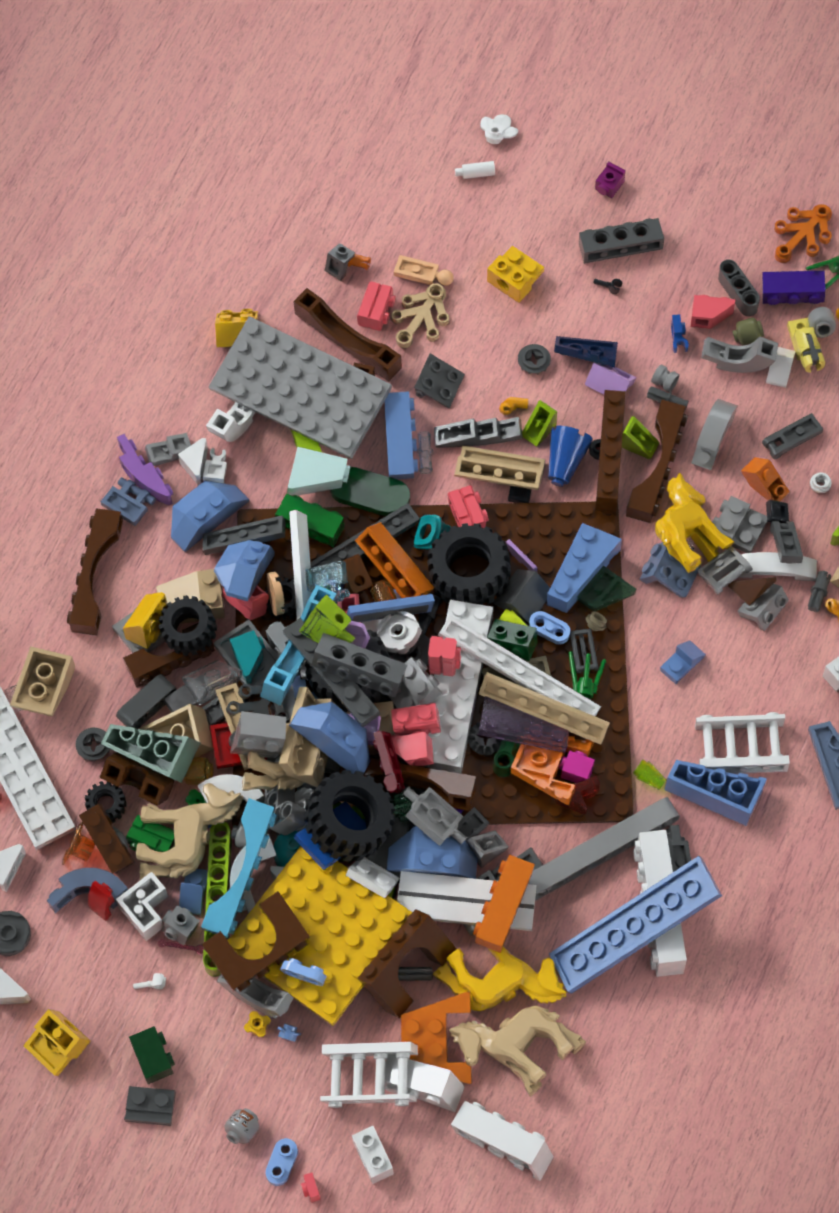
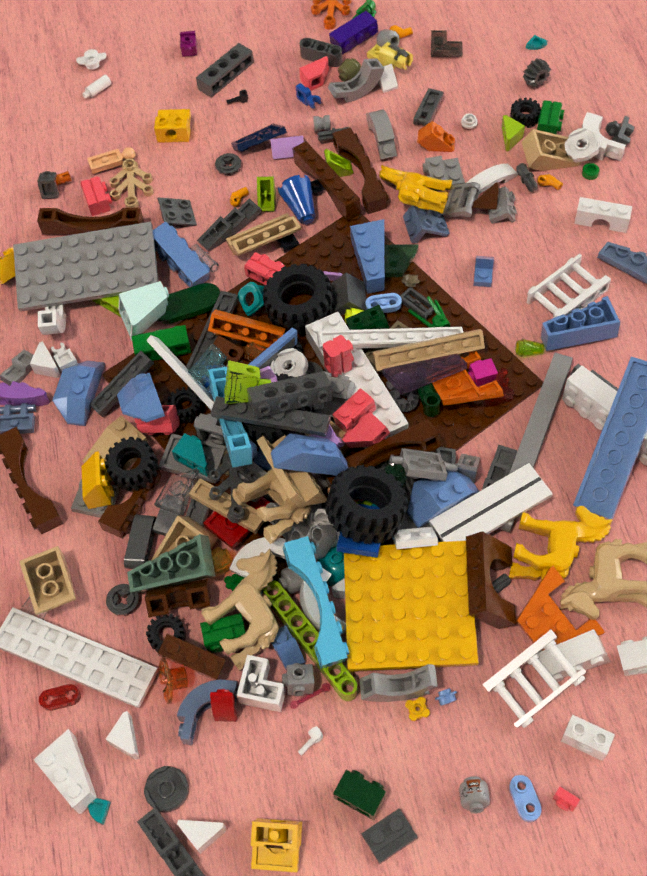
camera: 35 degrees left, 5 degrees down
reddish brown arch [202,891,310,992] -> none
light grey slope [230,711,286,759] -> none
light nougat tile [267,572,285,616] -> none
light blue plate [280,958,326,986] -> none
dark red hinge [373,730,405,794] -> none
orange brick [473,854,535,953] -> none
black tile [766,500,789,523] -> none
dark grey plate [770,521,803,564] -> none

